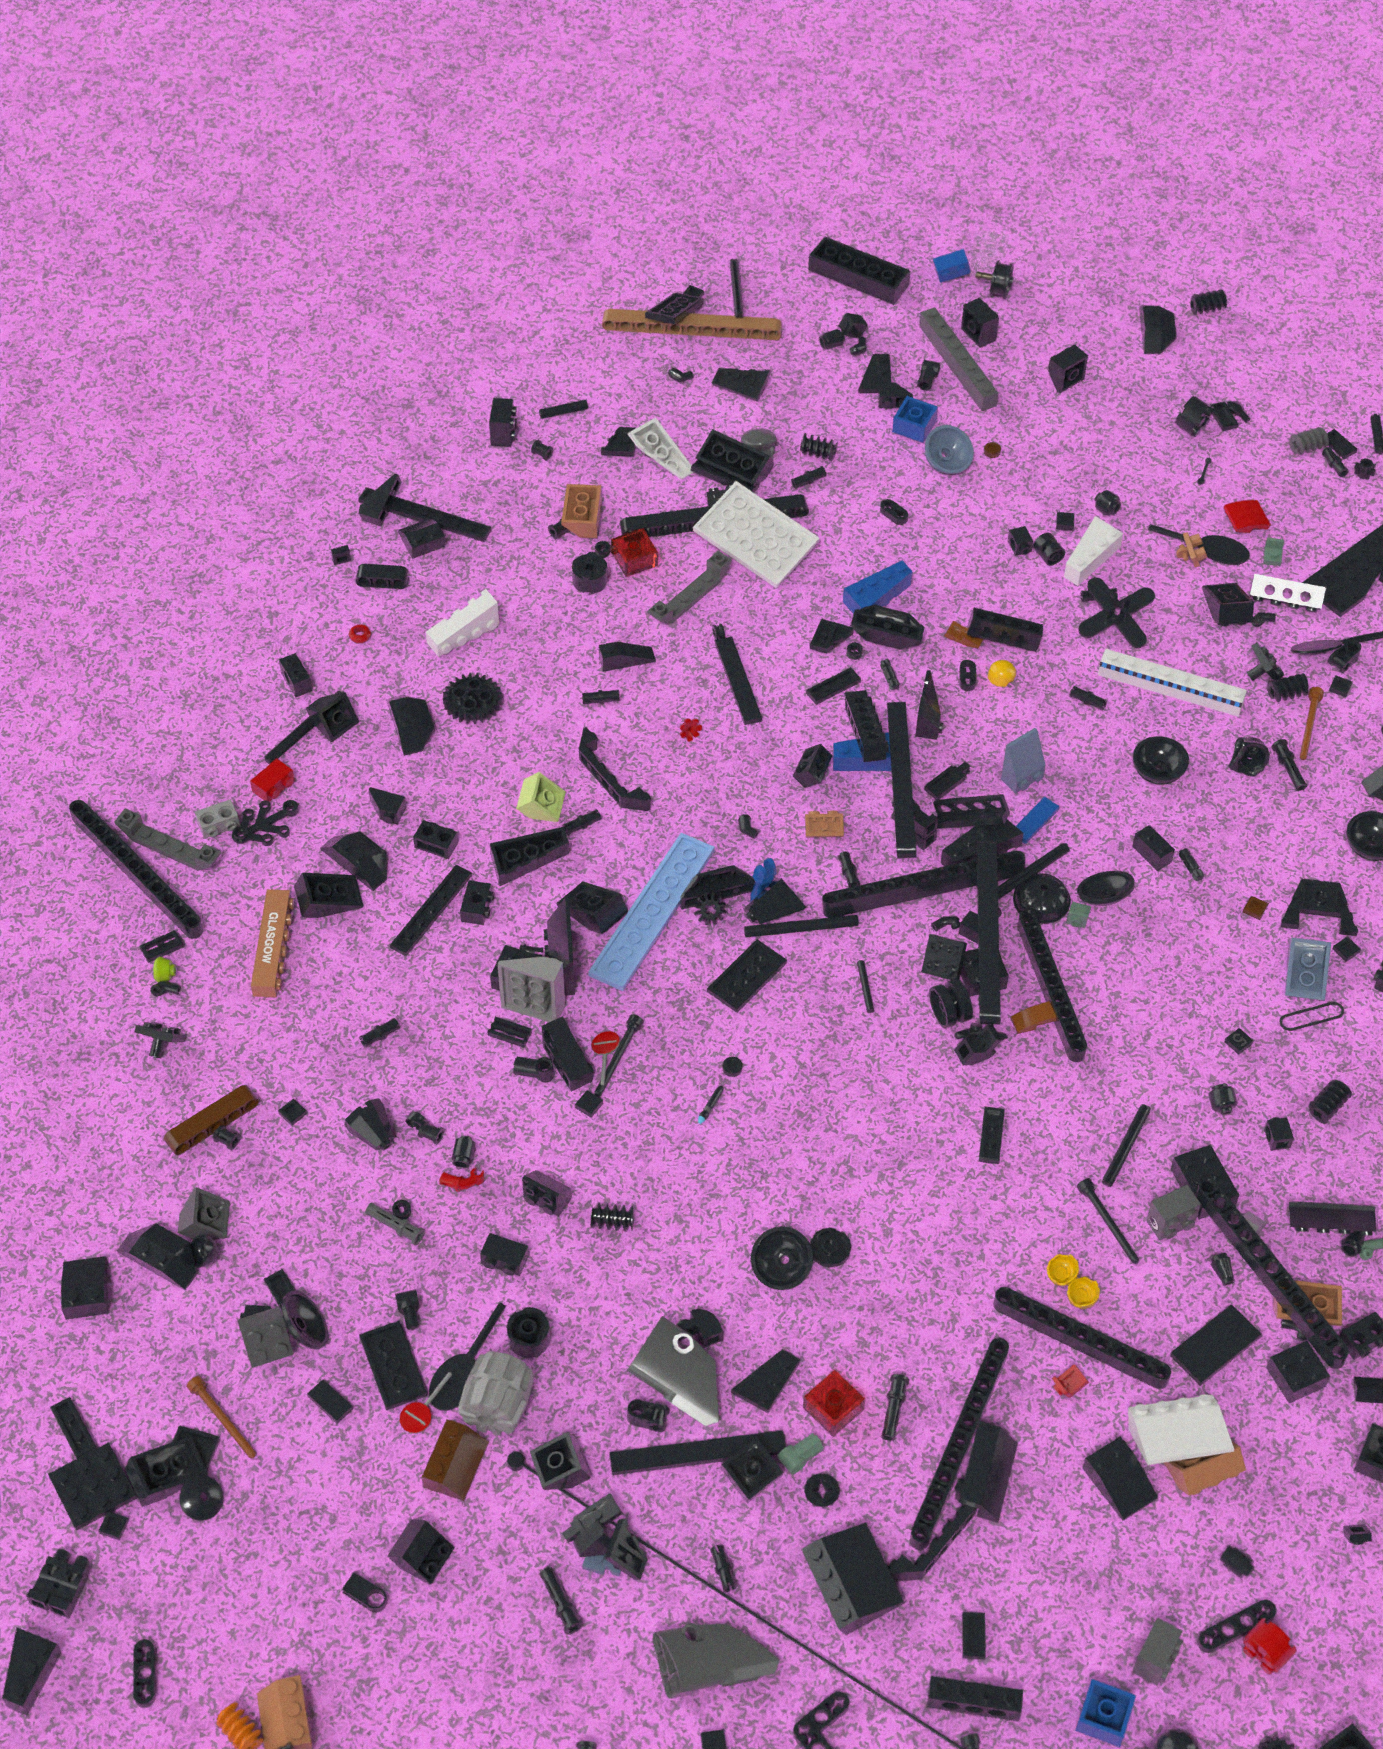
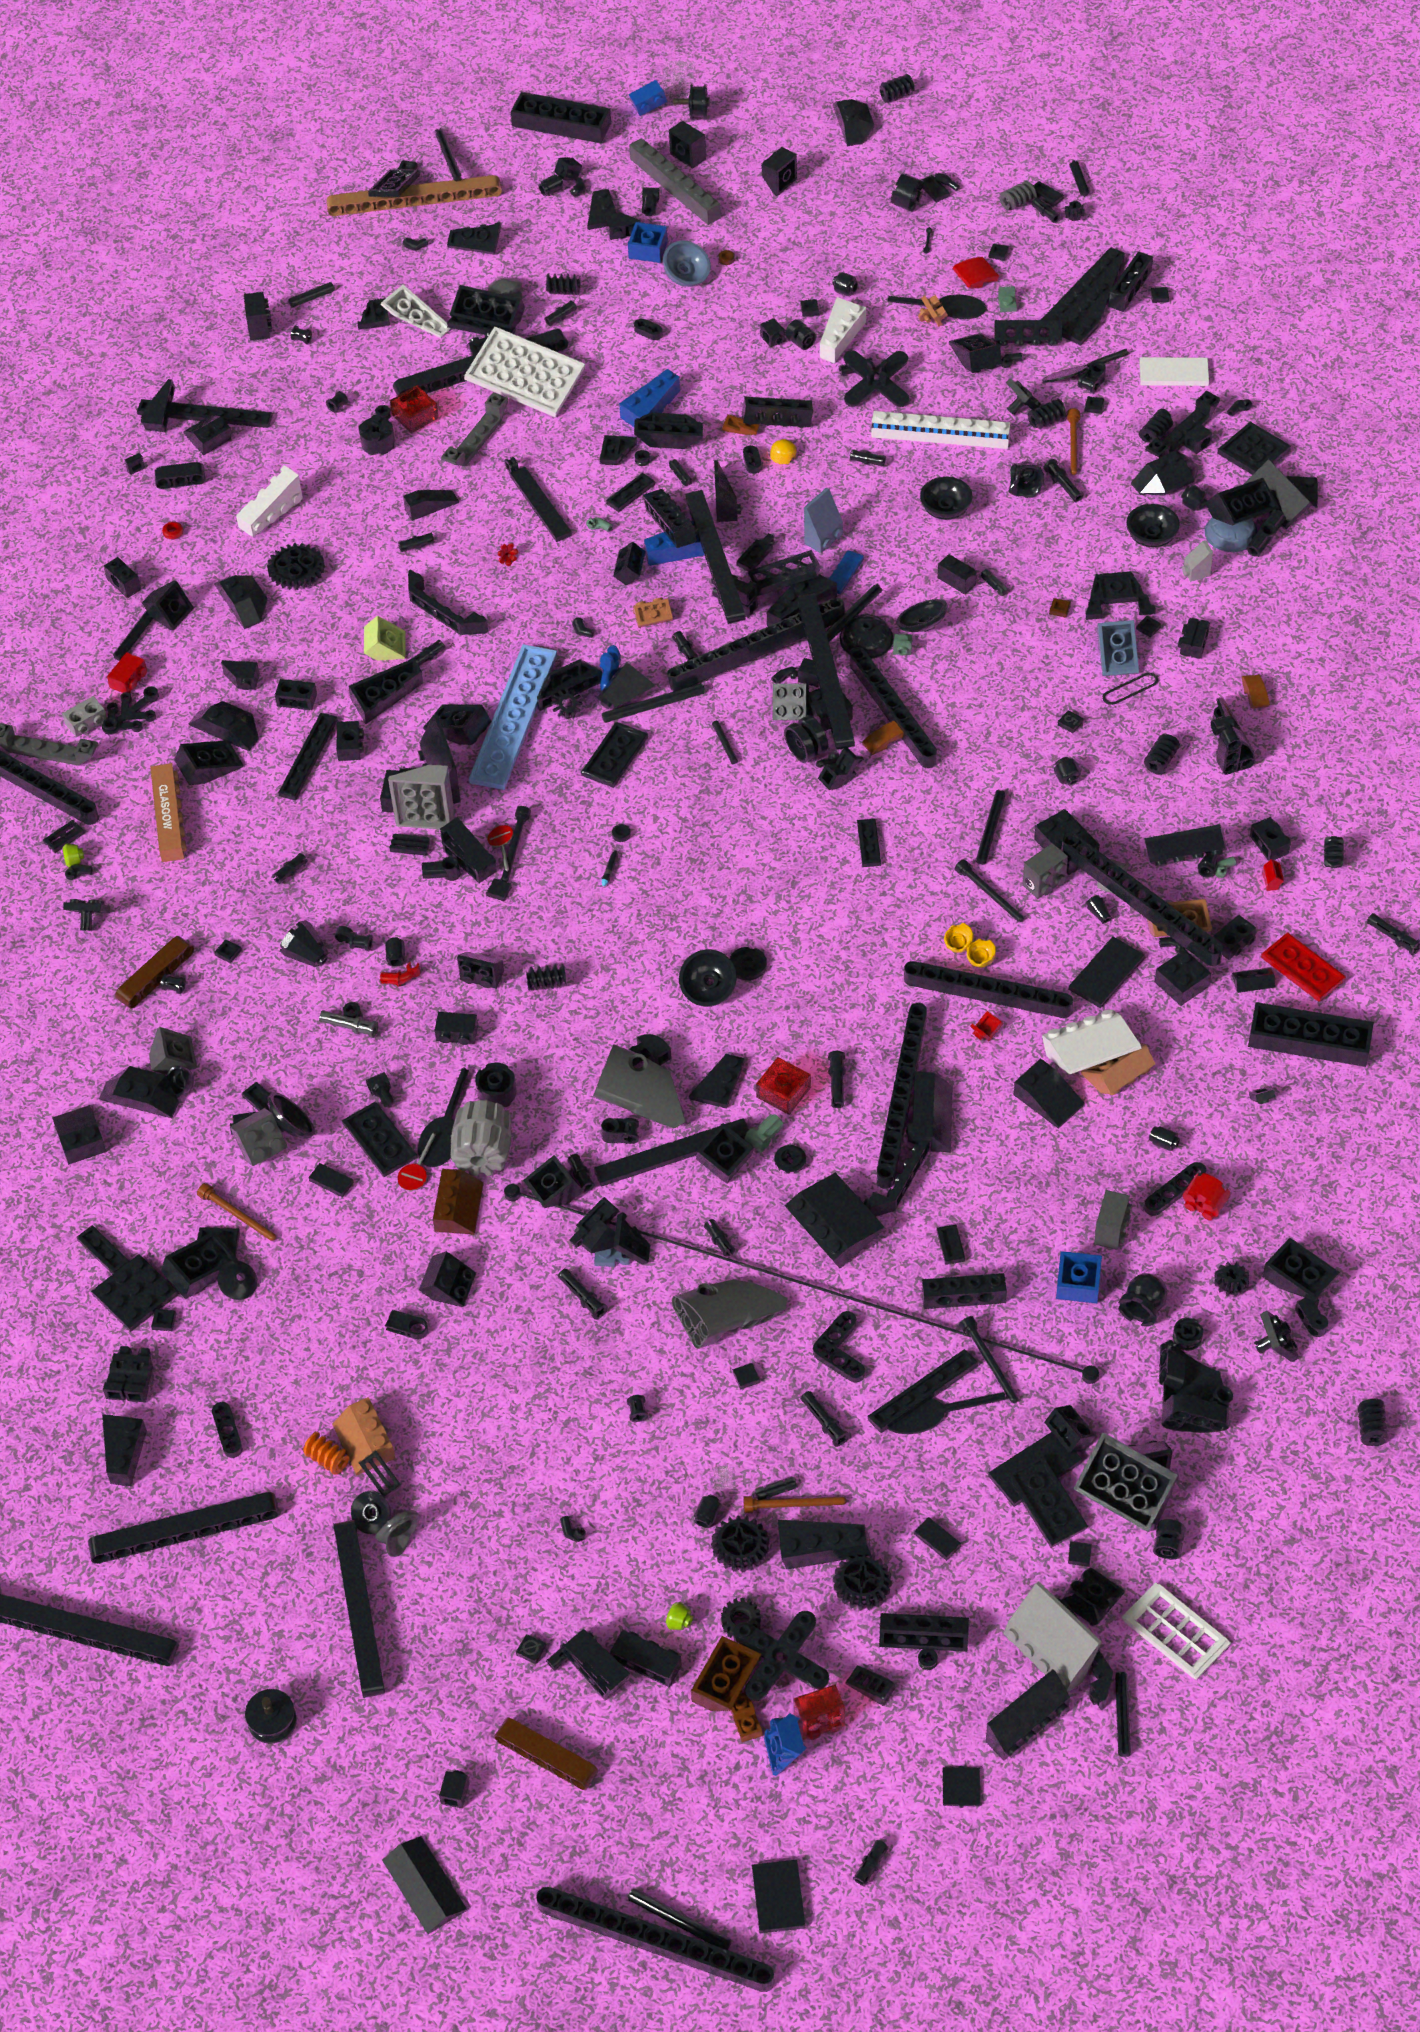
camera: 10 degrees left, 0 degrees up
nougat slope [561,484,602,538] -> none
black brick [1264,1117,1294,1151] -> none
none -> black pin [567,1154,594,1192]
none -> sand green arm [586,517,613,532]
none -> black tile [989,243,1009,261]

